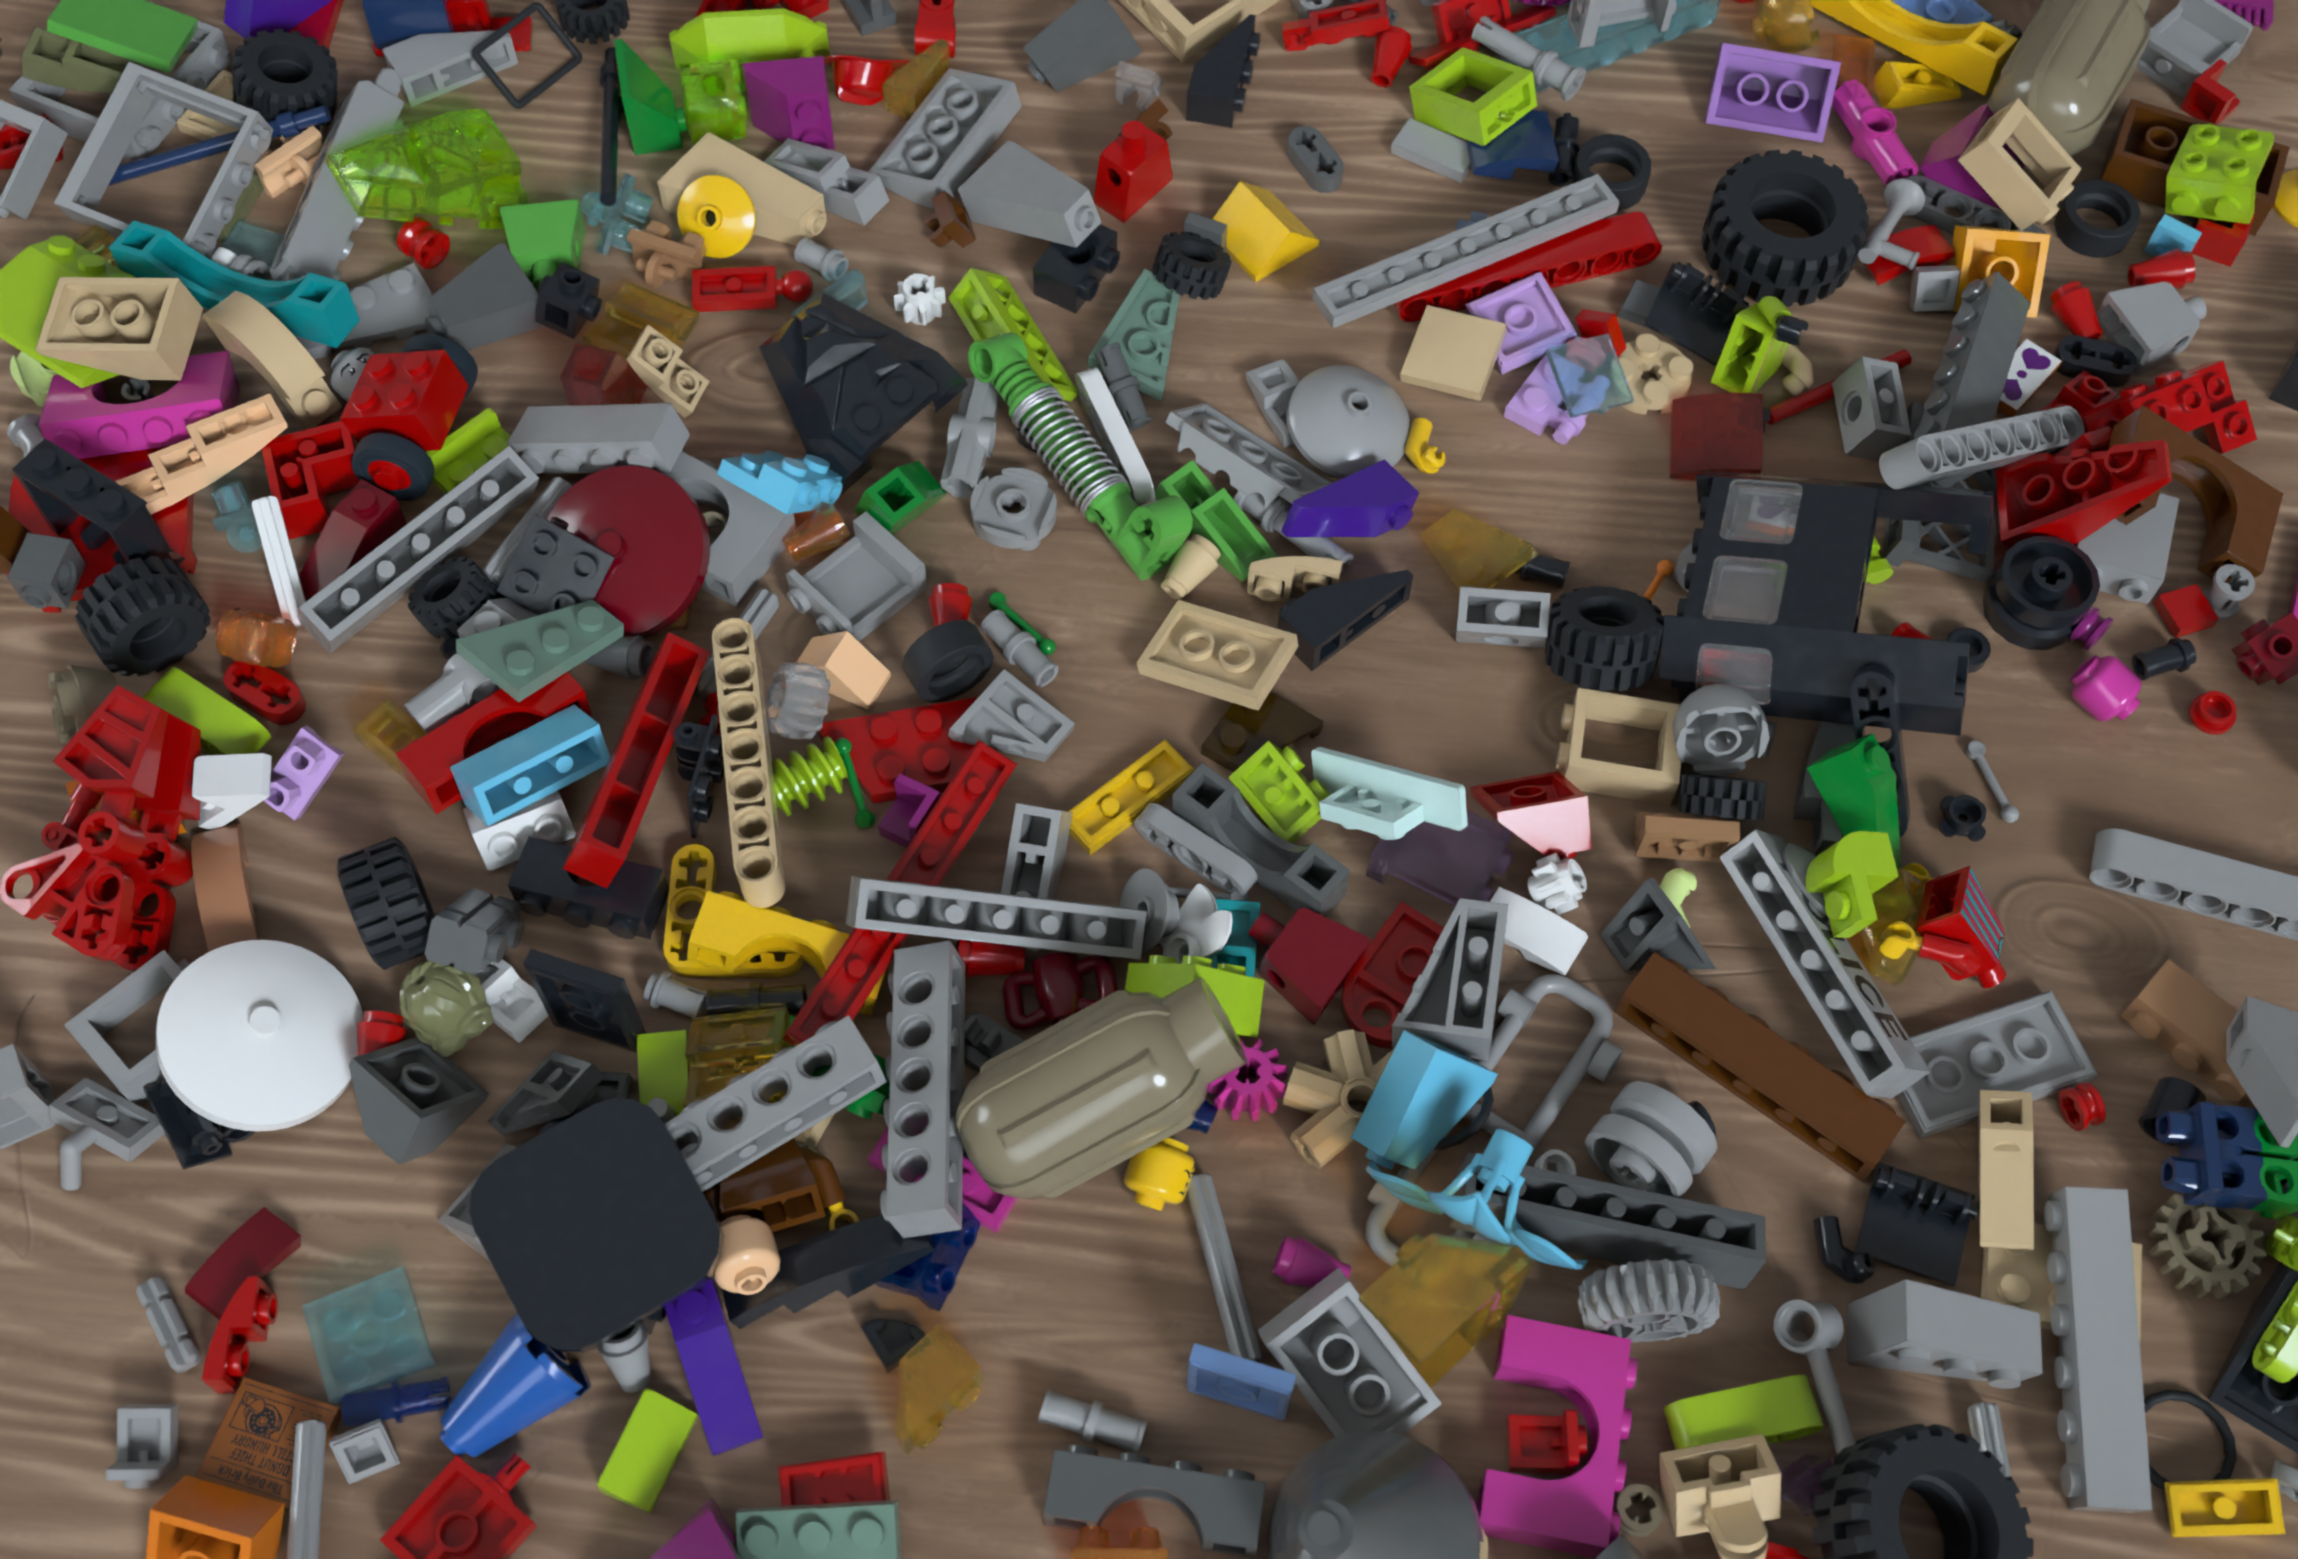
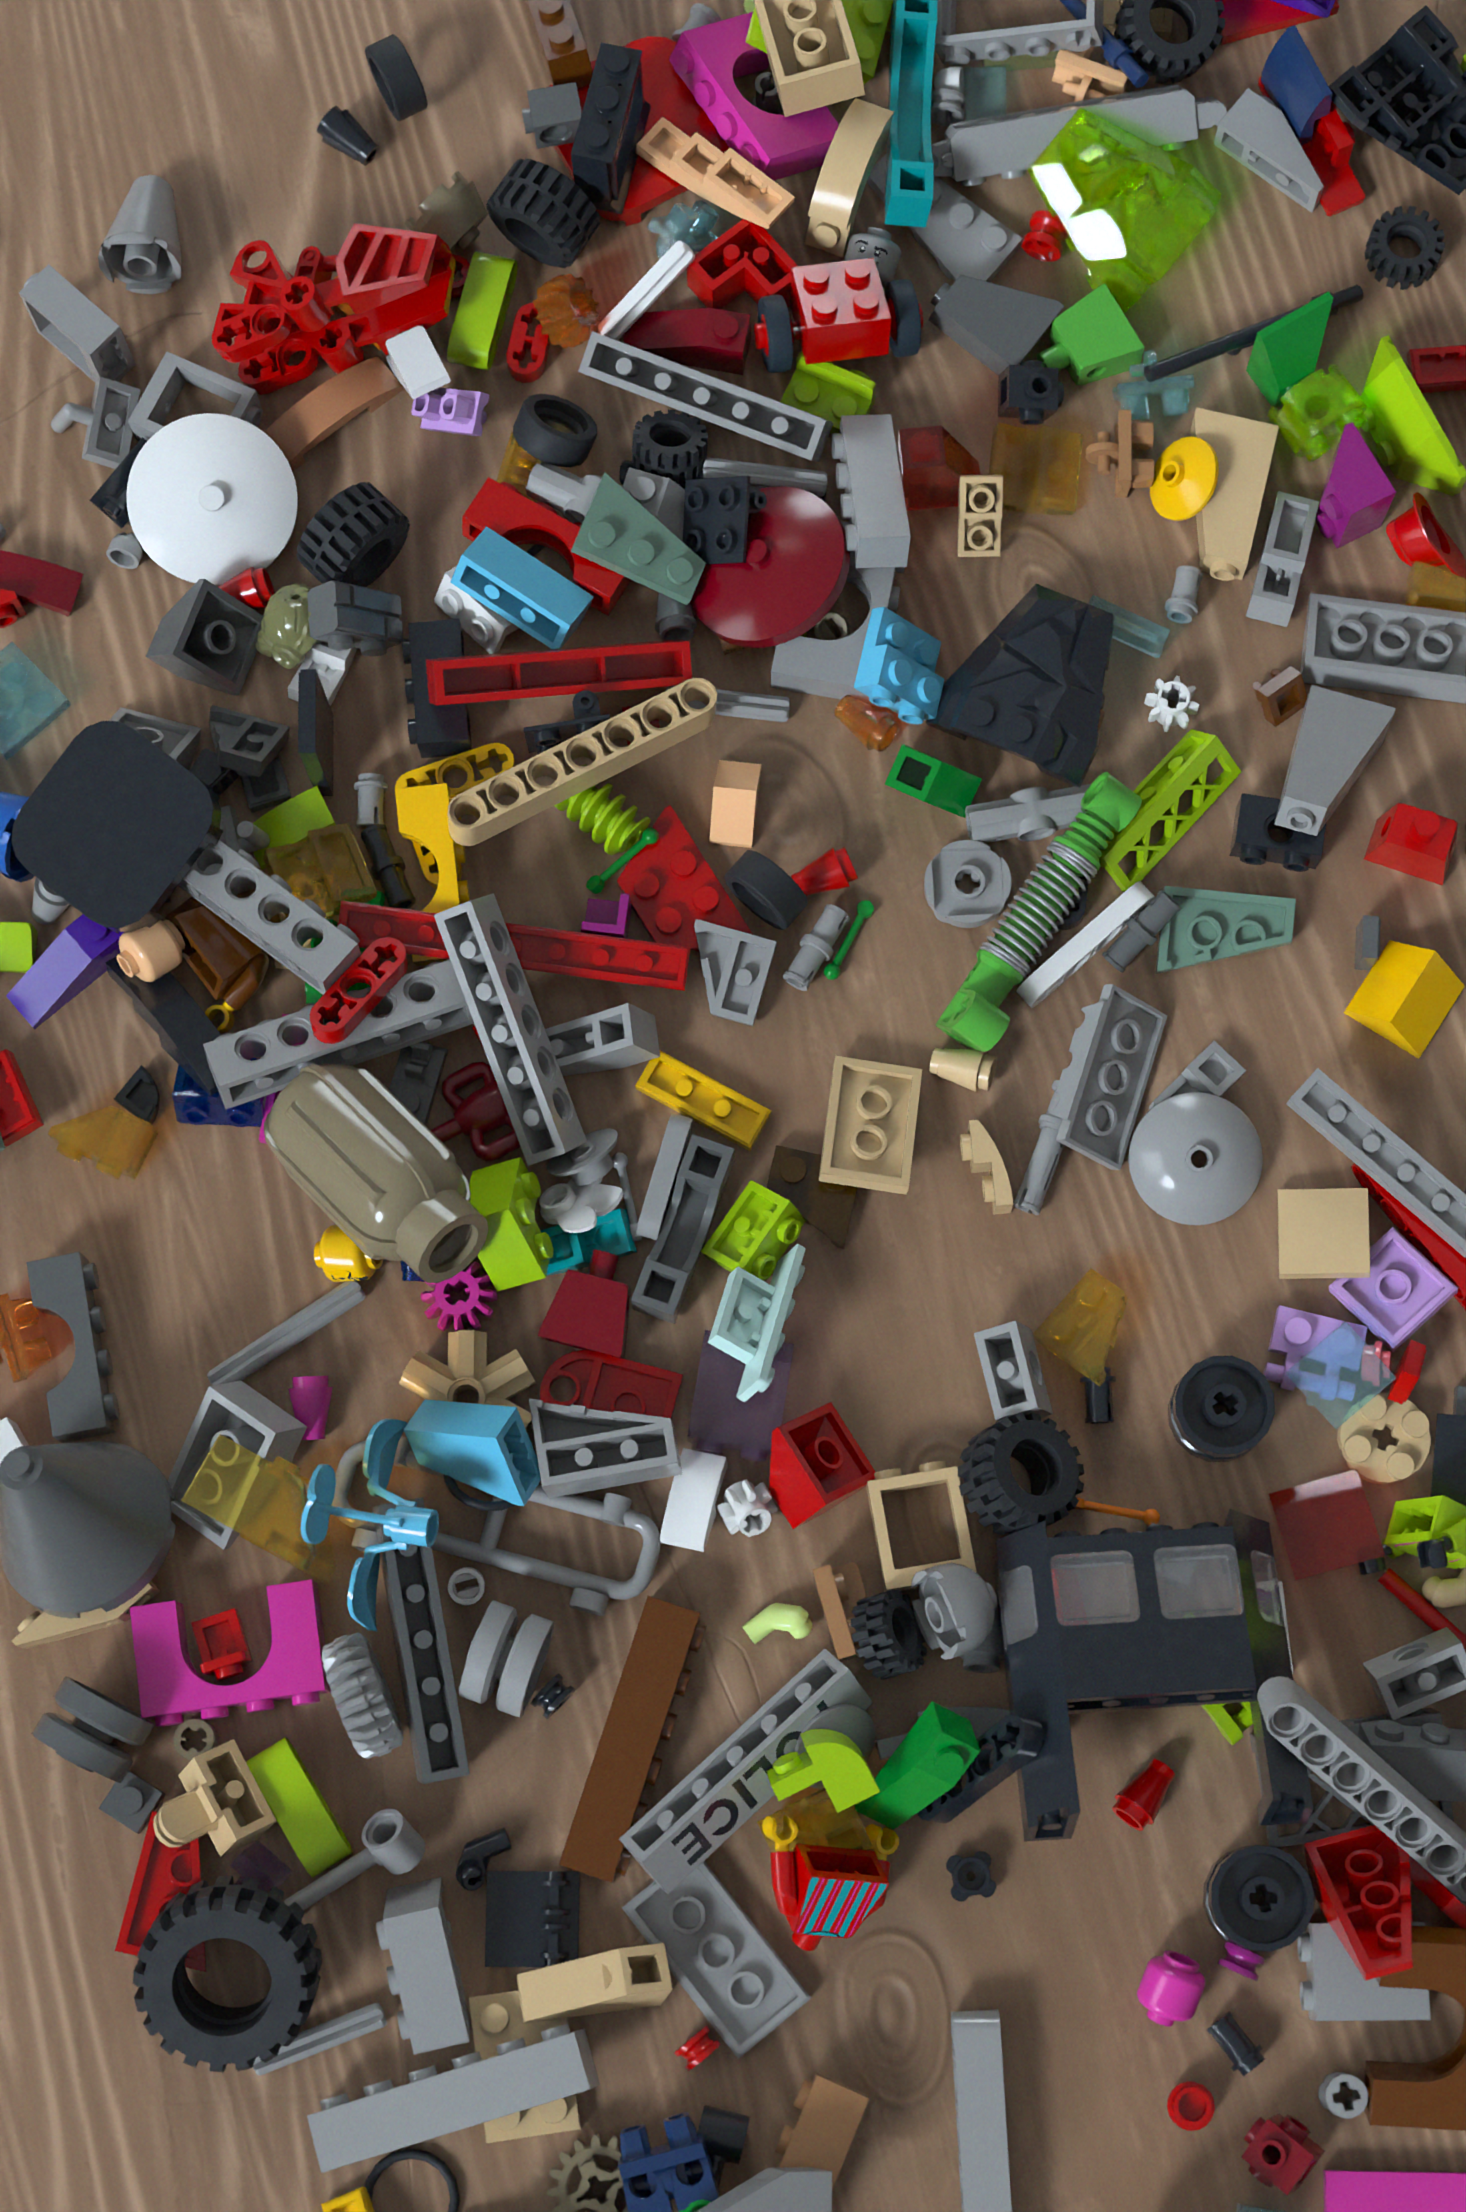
camera: 75 degrees right, 15 degrees up
black piece [472,2,582,109] -> none
red plate [692,266,813,313] -> none
clear gear [765,662,831,740] -> none
light grey panel [786,511,927,642] -> none
light grey pin [1038,1389,1147,1454] -> none
black tyre [1152,232,1232,300] -> none
bright green slope [1155,460,1278,582] -> none
medium blue tile [1186,1343,1297,1421] -> none
black slope [1277,570,1414,671] -> none
dark purple slope [1281,459,1419,537] -> none
yellow arm [1404,418,1446,474] -> none
dark grey slope [1599,878,1716,972] -> none
black tile [1945,627,1991,673] -> none
light grey hinge [1965,741,2019,823] -> none
red tile [2153,584,2219,638] -> none
none -> light grey hinge [106,532,143,569]
none -> red beam [309,937,408,1044]
none -> black tyre [513,393,597,468]
none -> black wheel [1168,1356,1275,1462]

